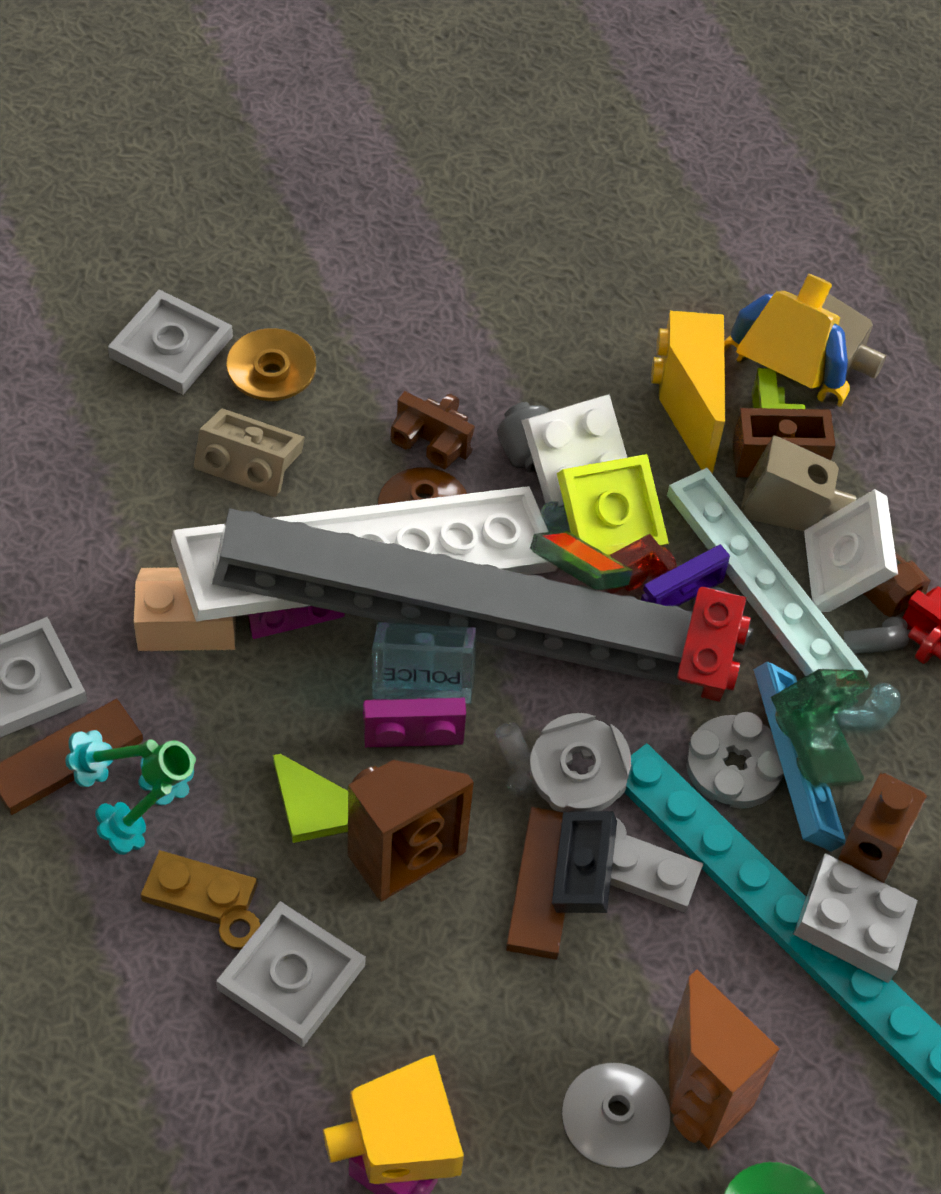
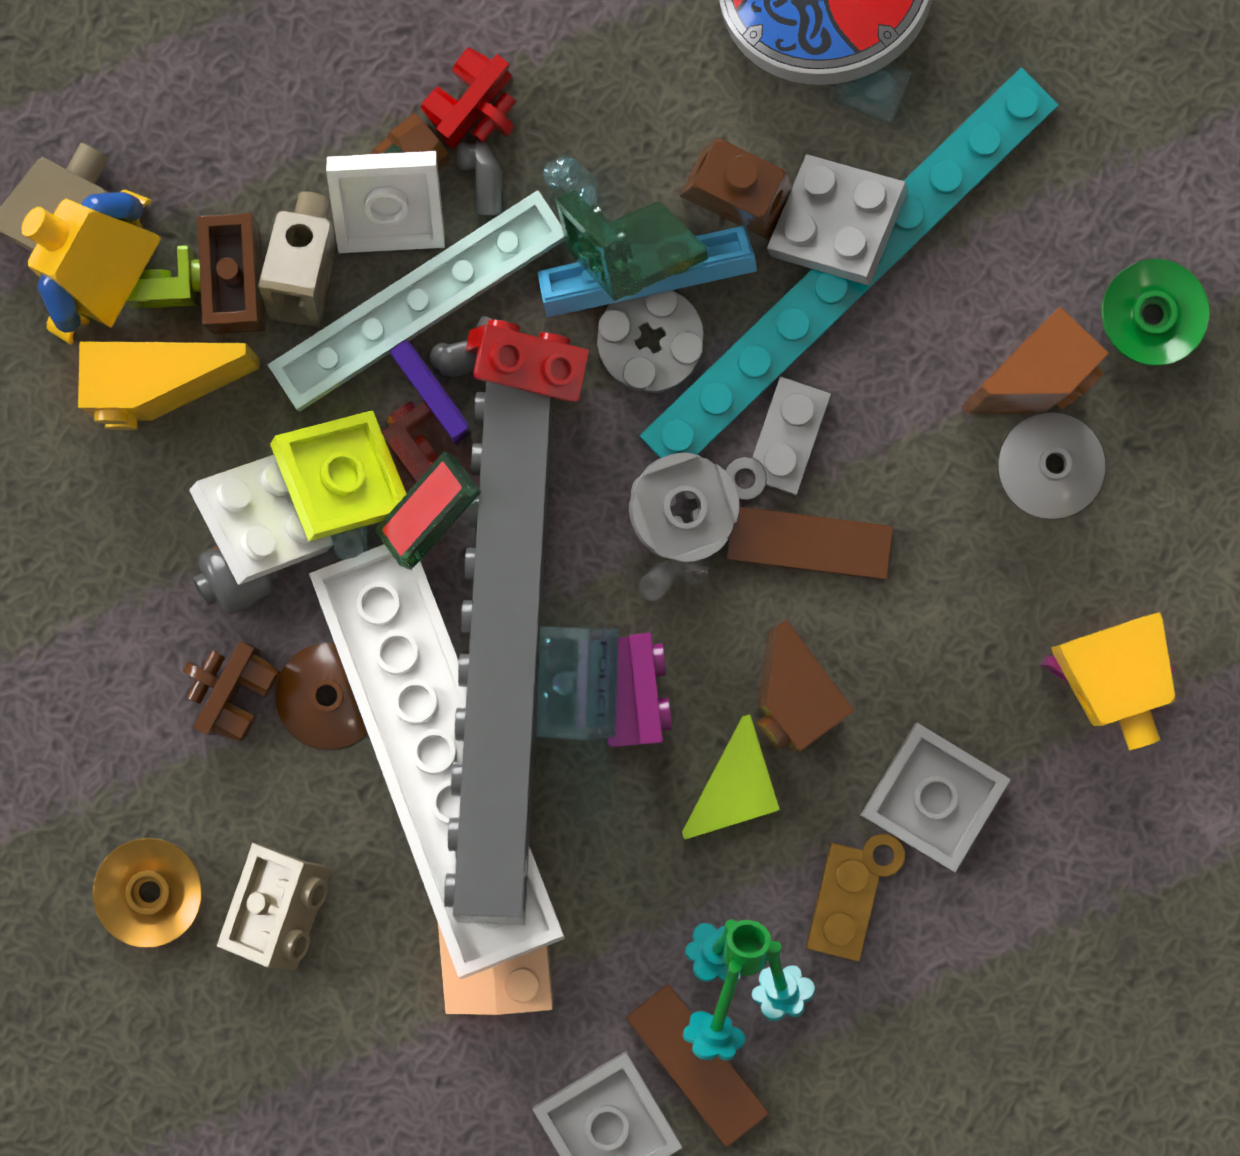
camera: 90 degrees left, 30 degrees up
light grey plate [108,289,233,395] -> none
black plate [552,811,617,913] -> none

